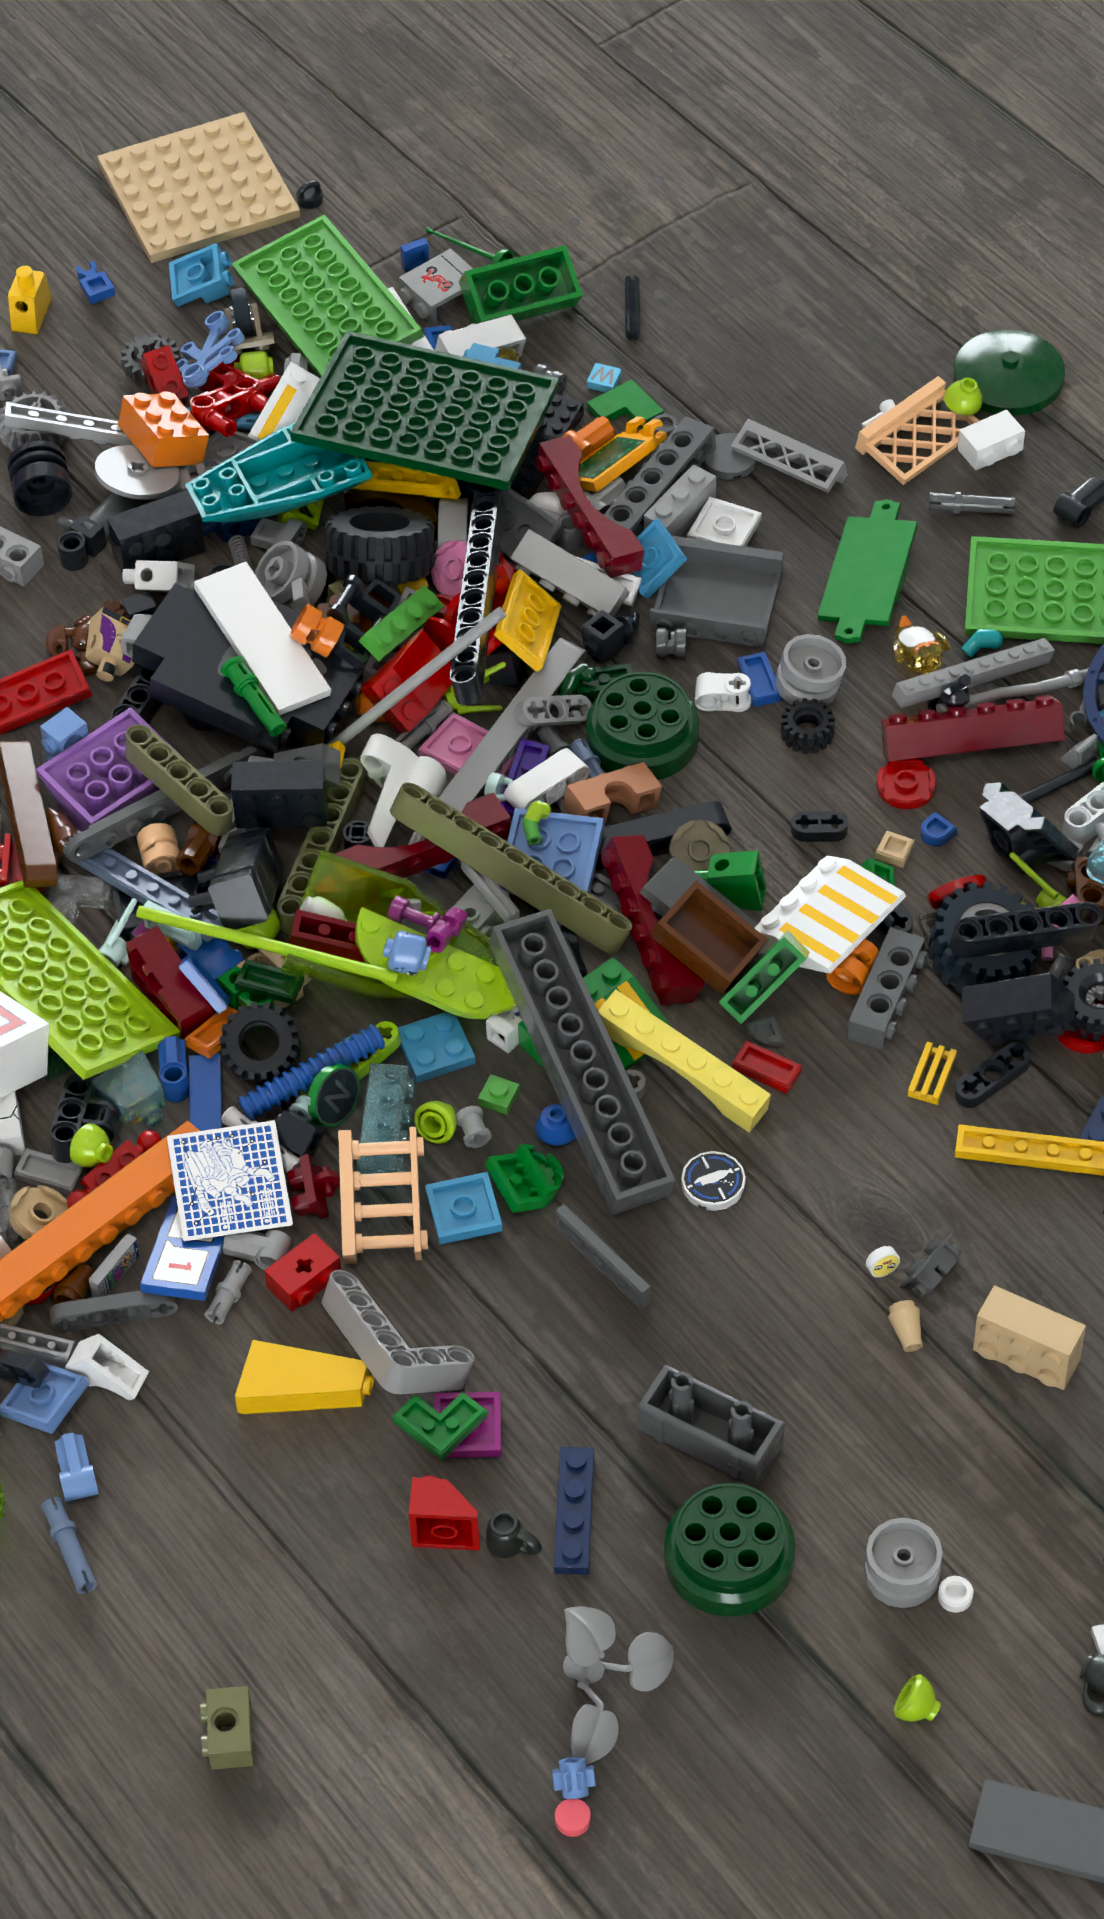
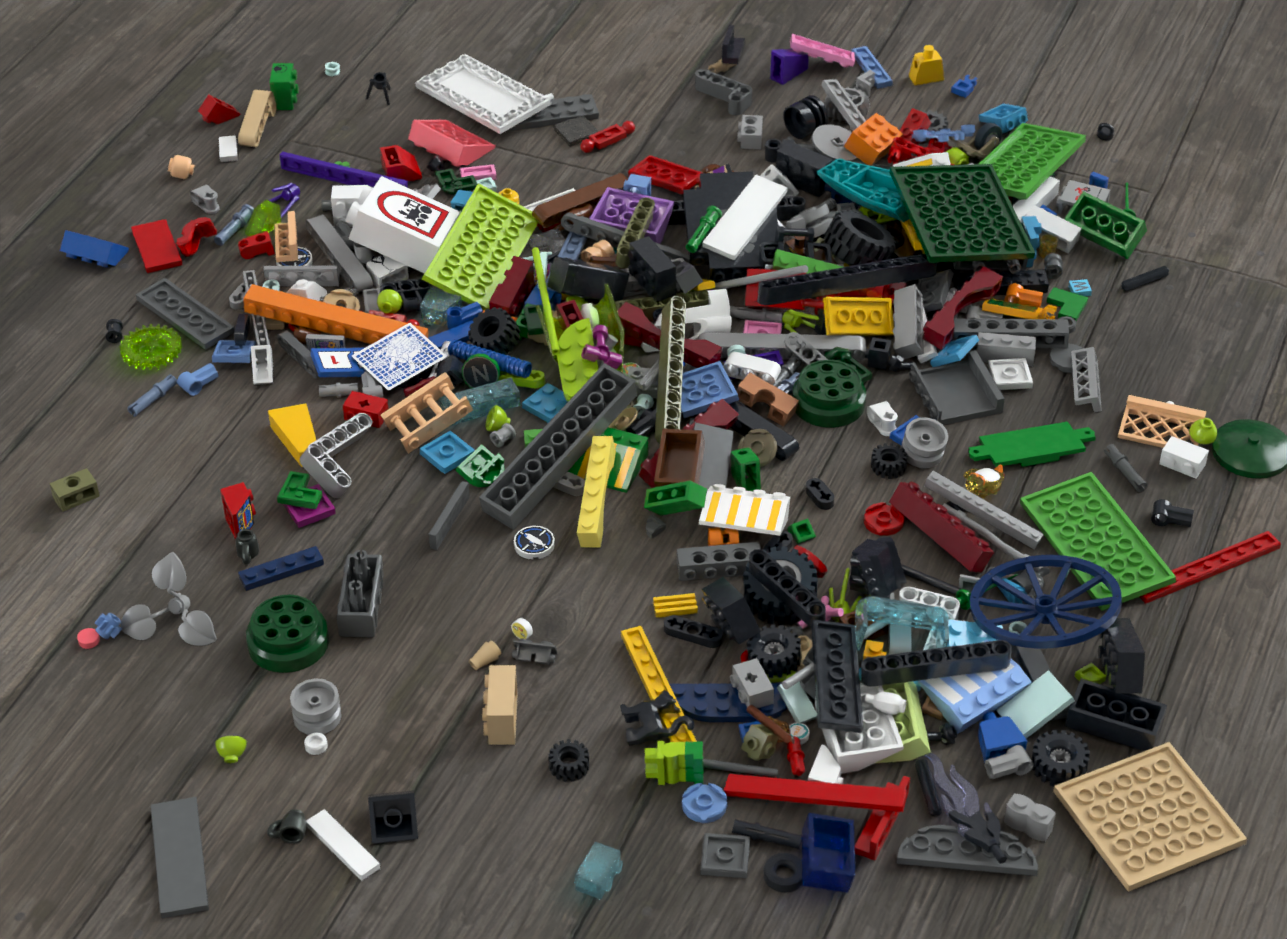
camera: 60 degrees right, 10 degrees down
tan plate [97,112,301,263] -> none
tile [178,953,230,1014] -> none
orange wheel [289,604,344,657] -> none
medium blue head [382,931,431,976] -> none
arm [522,801,551,845] -> none
dark grey wheel [656,628,686,657] -> none
red tile [732,1040,802,1094] -> none
tan tile [875,831,915,868] -> none
blue tile [920,812,957,847] -> none
black plate [940,674,971,707] -> none
teal arm [960,629,1003,658] -> none

